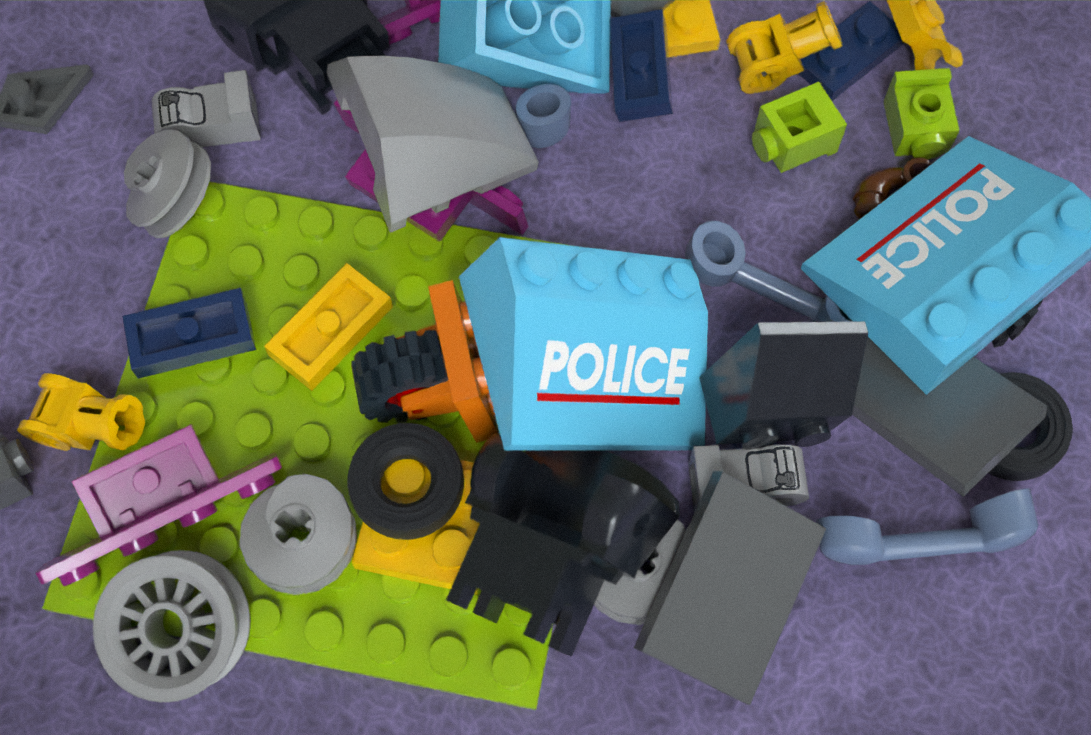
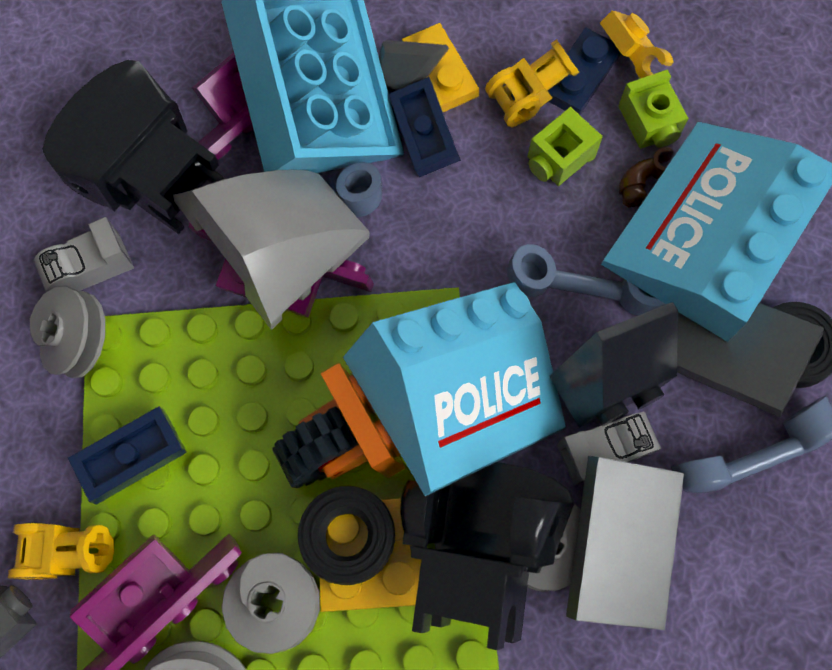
camera: 15 degrees left, 5 degrees up
yellow plate [264,263,393,391] -> none

